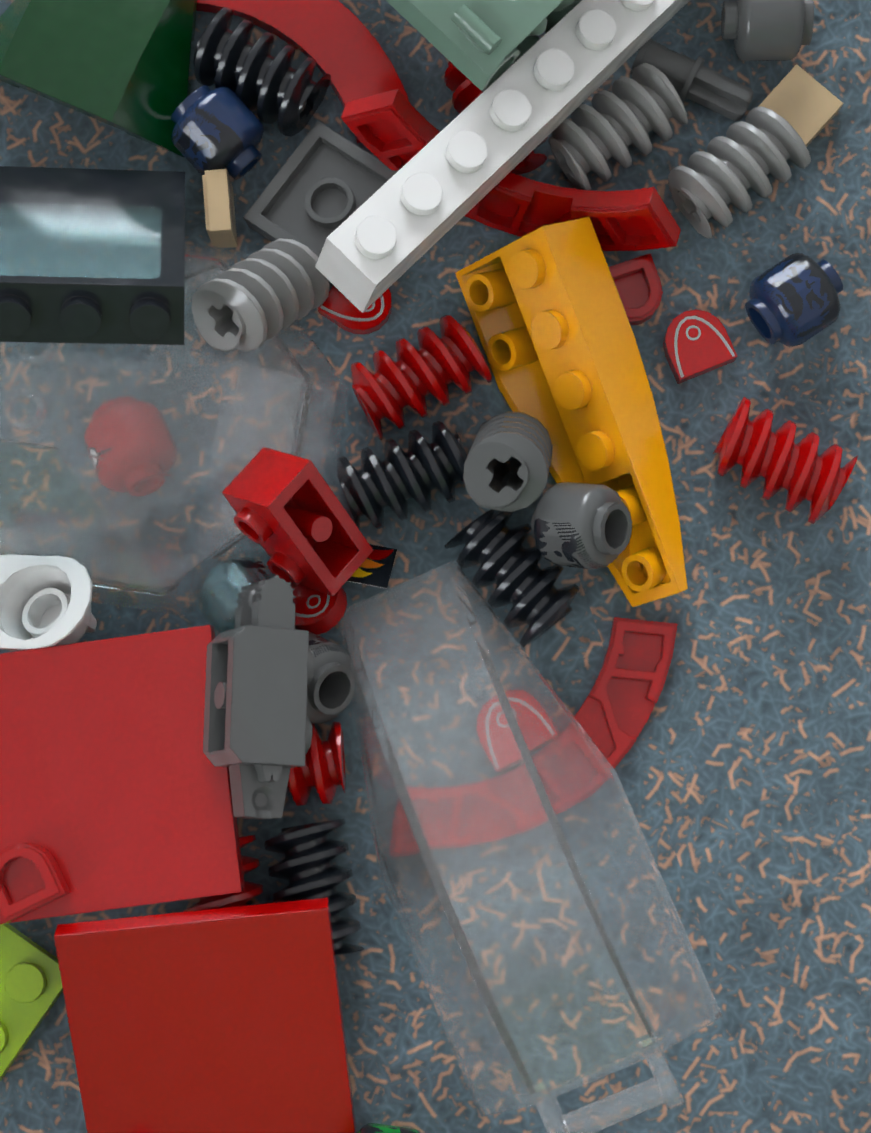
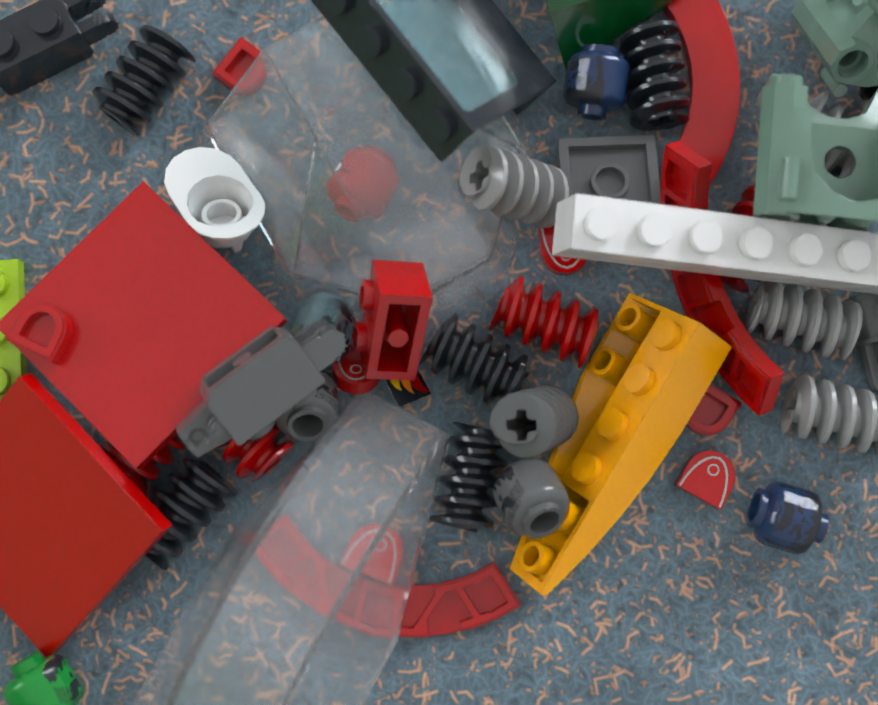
camera: 50 degrees right, 0 degrees up
tan tile [202,169,238,249] -> none
red piece [713,397,858,524] -> none

